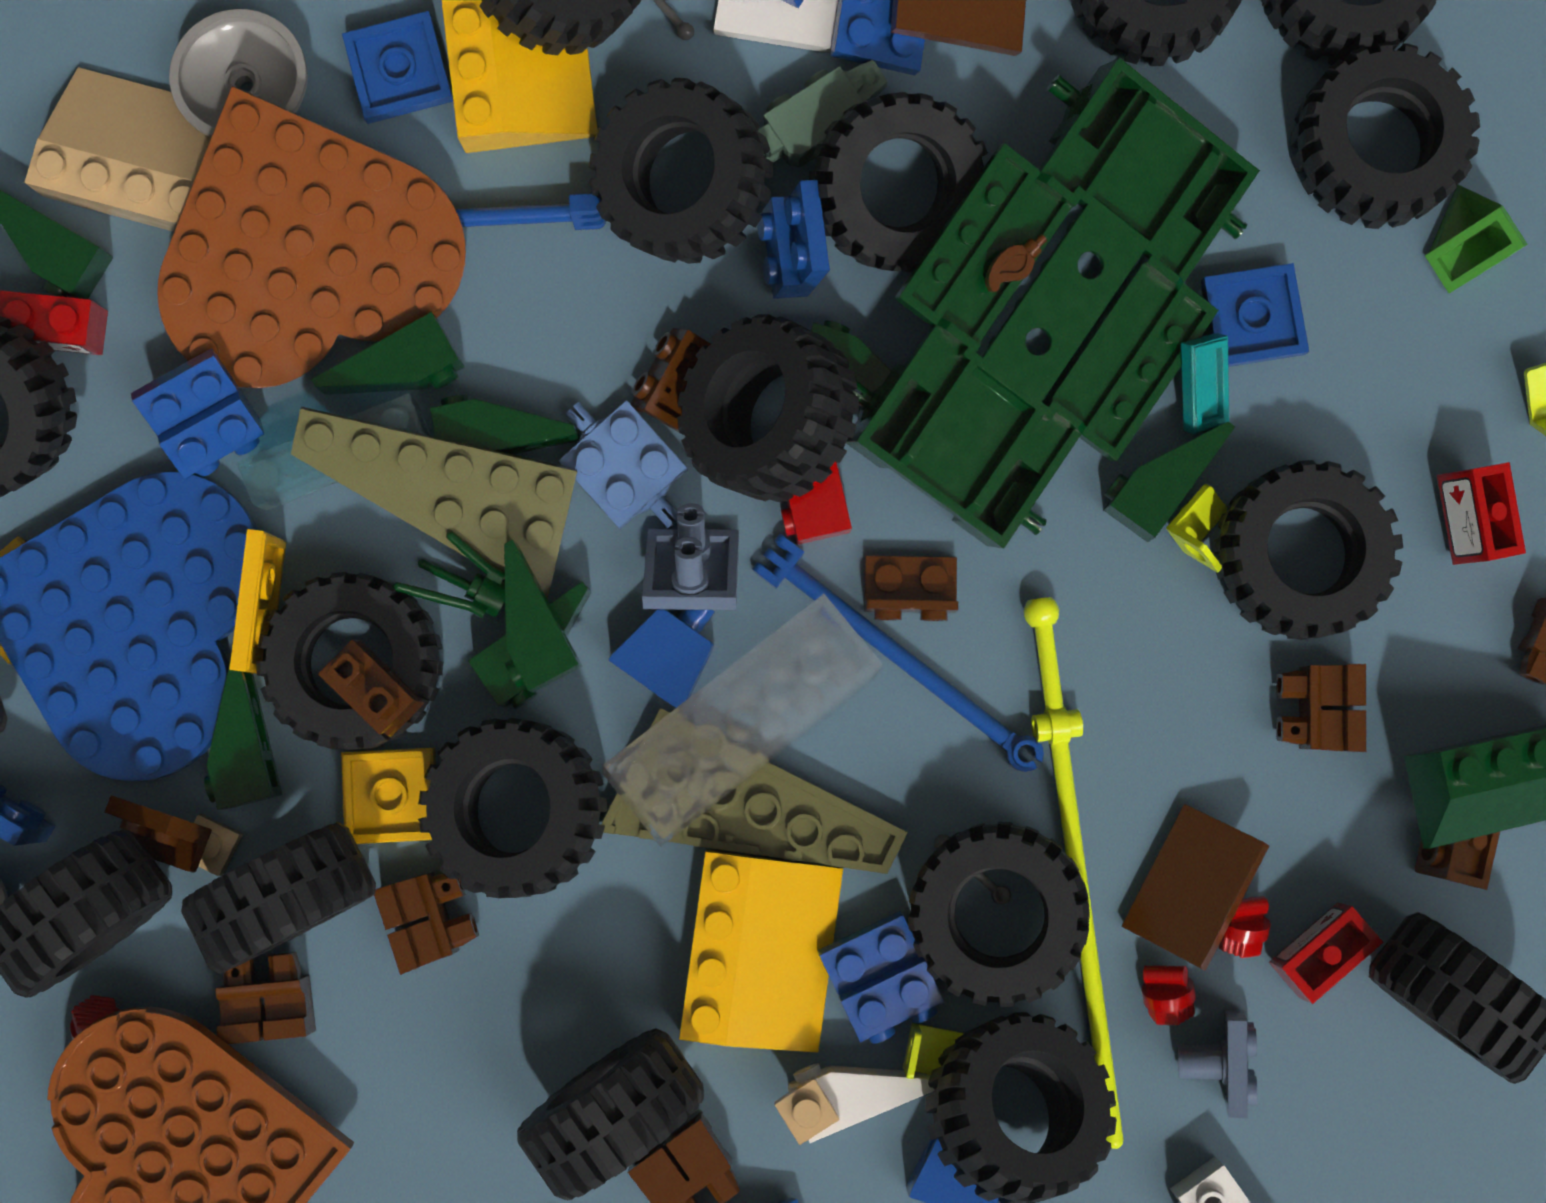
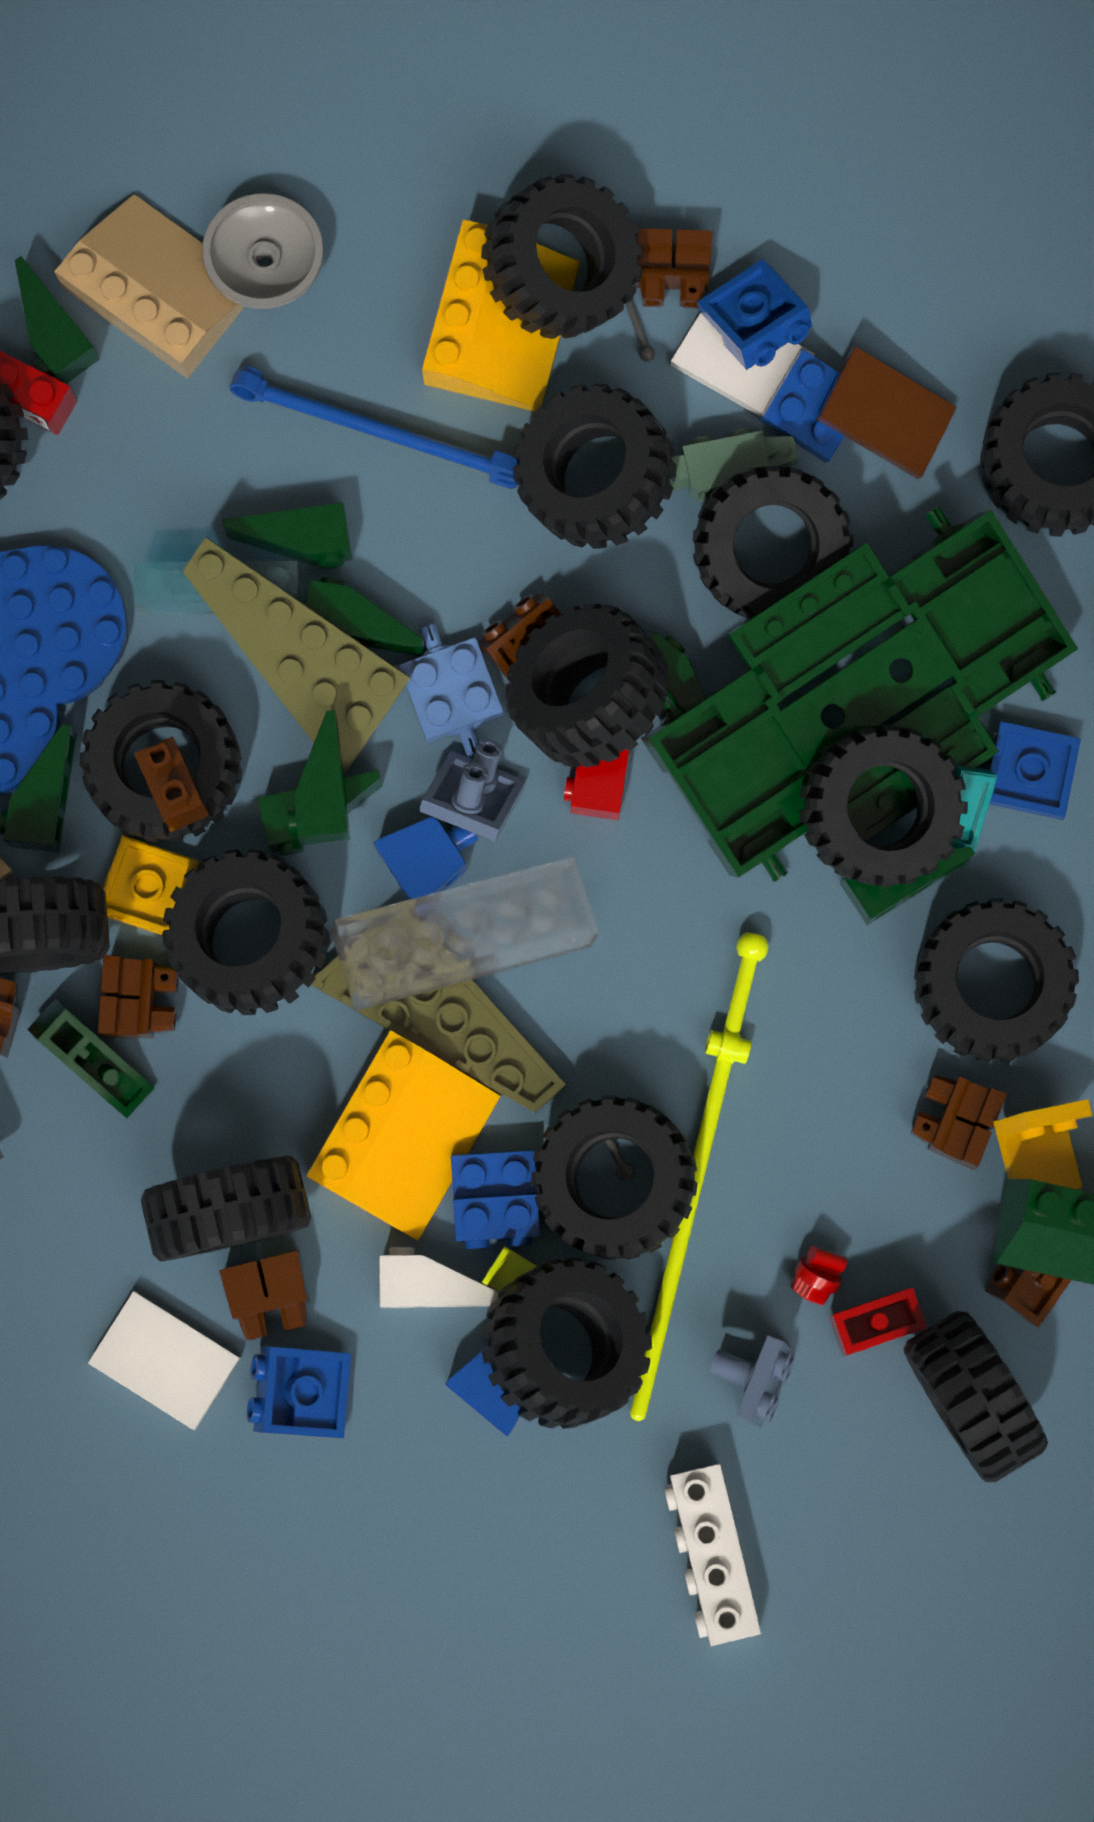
camera: 25 degrees right, 5 degrees down
blue plate [131,348,264,479] -> none
dark orange plate [157,86,466,388] -> none
yellow tile [229,529,286,674] -> none
blue plate [342,11,453,124] -> none
dark green plant [393,531,505,618] -> none
blue hinge [752,533,1044,772] -> none
blue plate [757,180,830,299] -> none
tan plate [774,1076,840,1145] -> none
reddish brown bracket [864,556,959,621] -> none
reddish brown piece [985,234,1047,292] -> none
reddish brown tile [1121,804,1269,971] -> none
red piece [1141,965,1196,1025] -> none
neon yellow bracket [1166,484,1227,573] -> none
none -> dark green slope [27,999,154,1119]
none -> black tyre [799,725,968,887]
none -> yellow bracket [993,1099,1092,1189]

